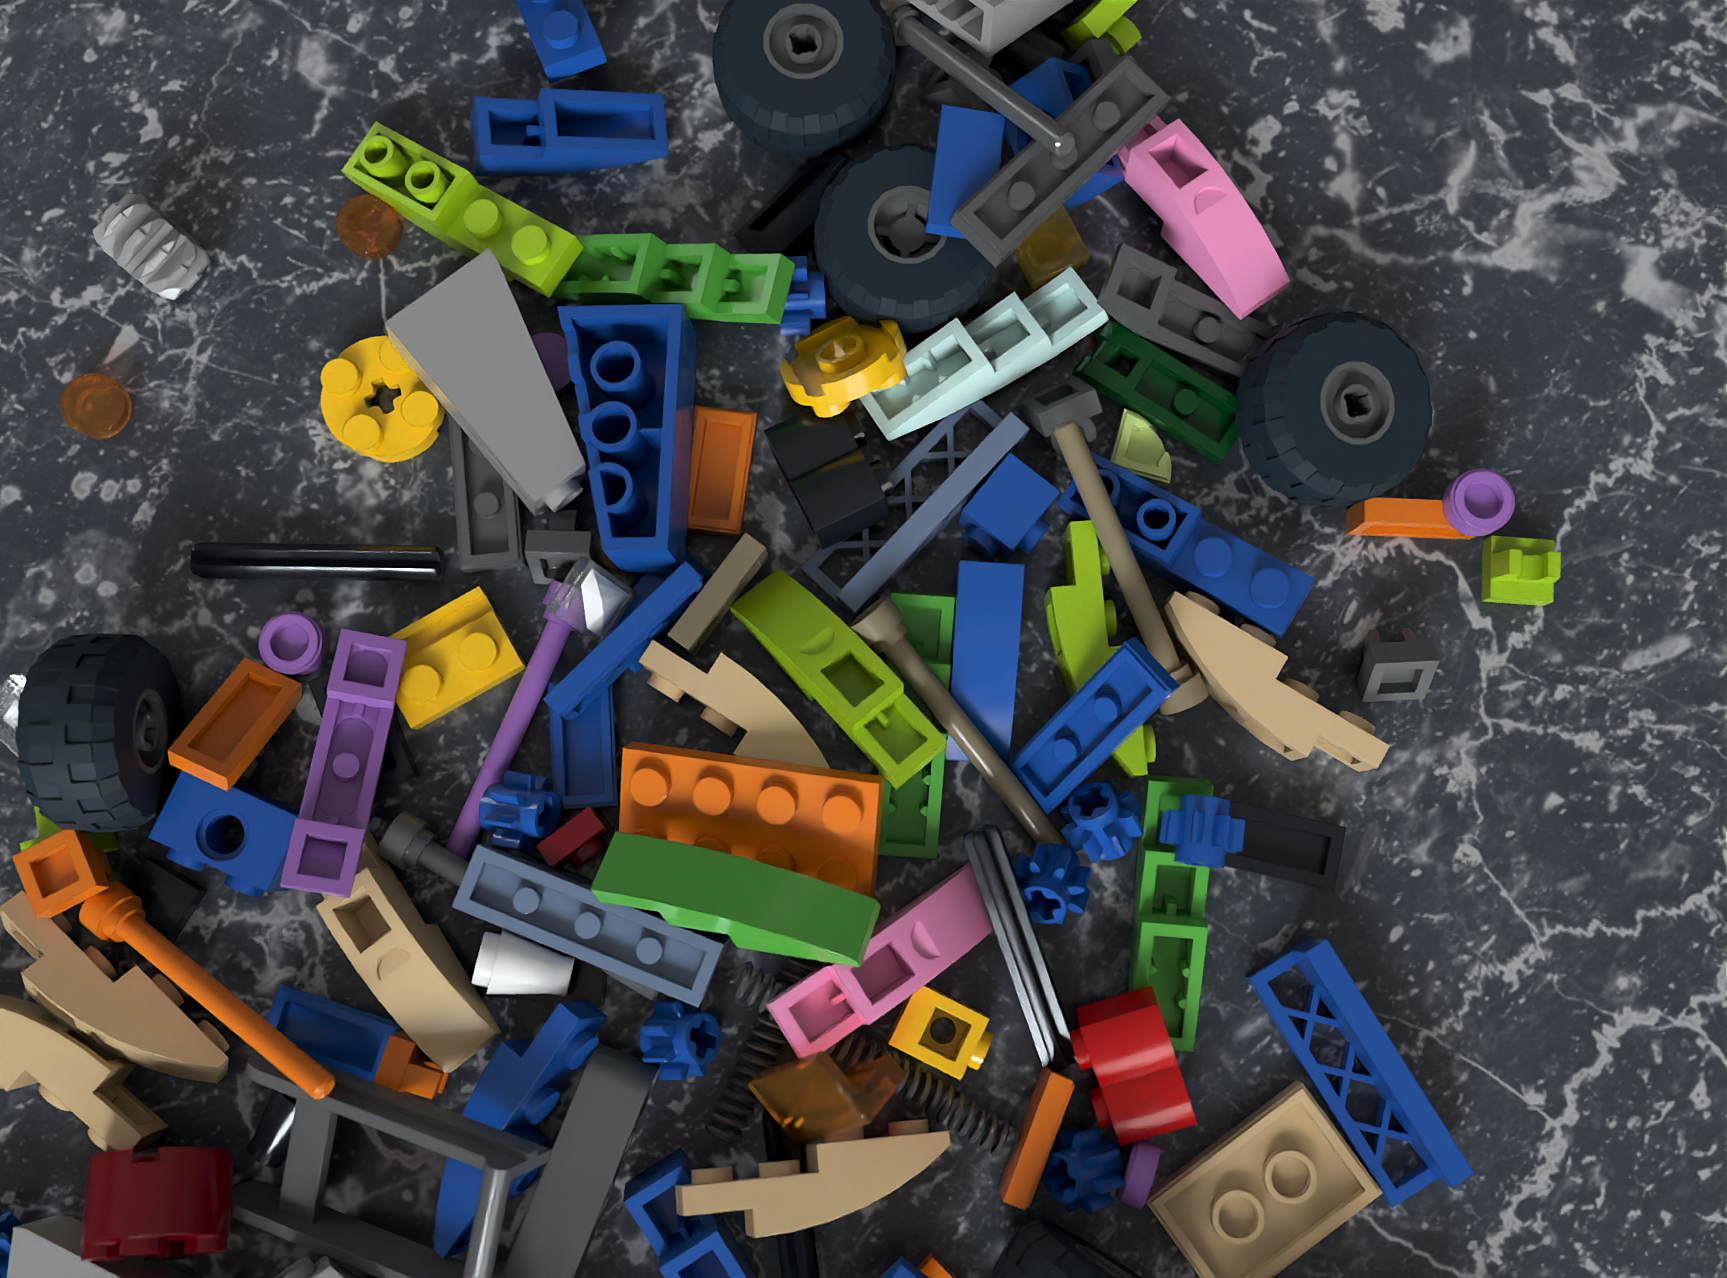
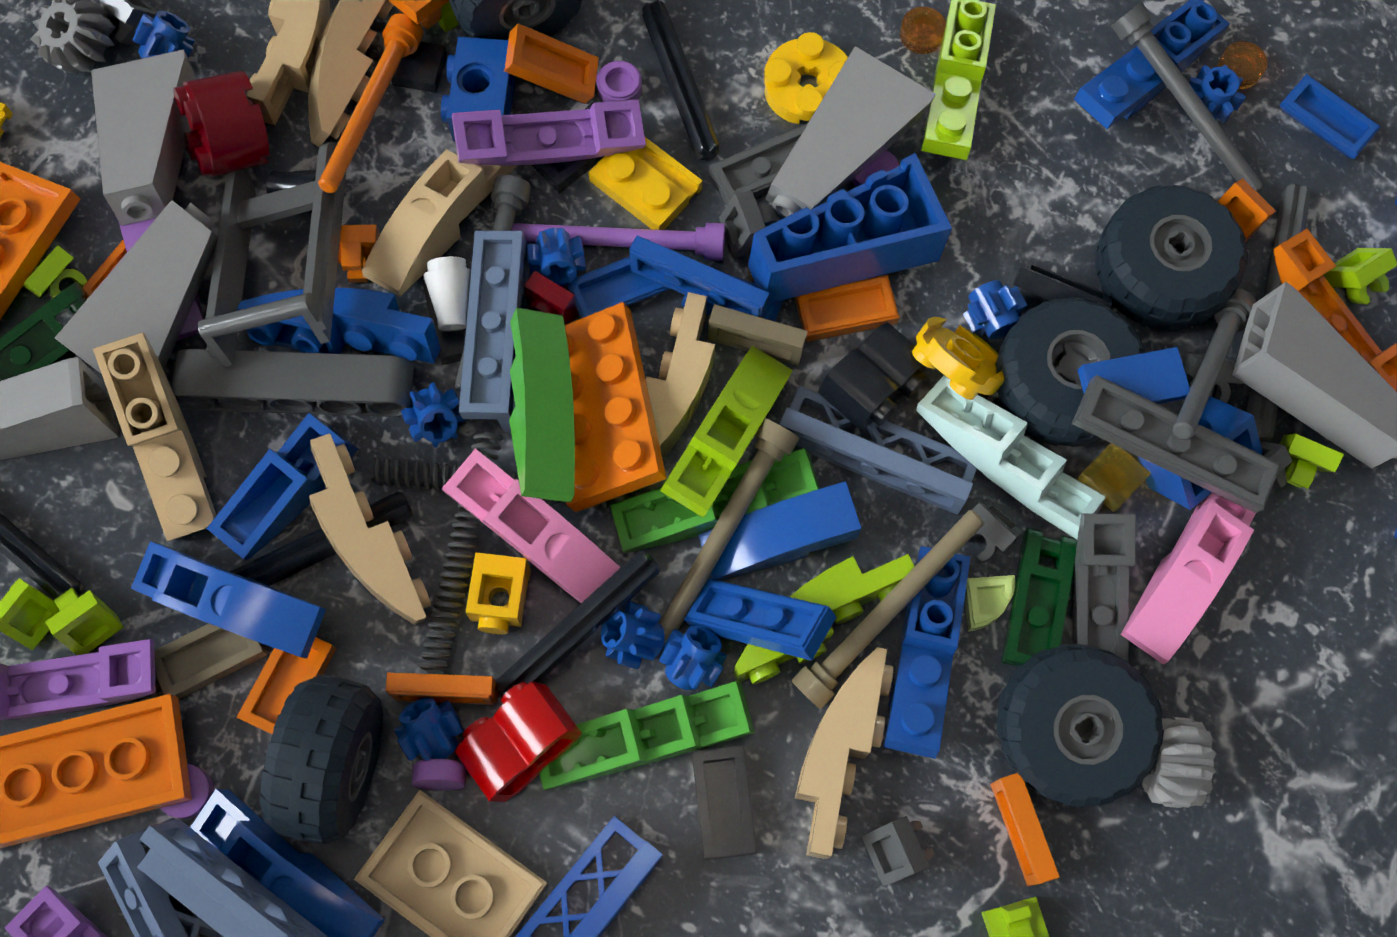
camera: 70 degrees right, 10 degrees down
blue tile [266,984,402,1082] -> none
blue slope [469,88,669,177] -> none
tile [545,555,637,644] -> none
bright green slope [551,233,795,324] -> none
clear orange panel [748,1051,907,1144] -> none
blue brick [958,452,1060,562] -> none
blue gear [1159,794,1246,868] -> none
medium lavender tile [1442,468,1515,536] -> none
none -> light grey gear [1142,717,1216,808]

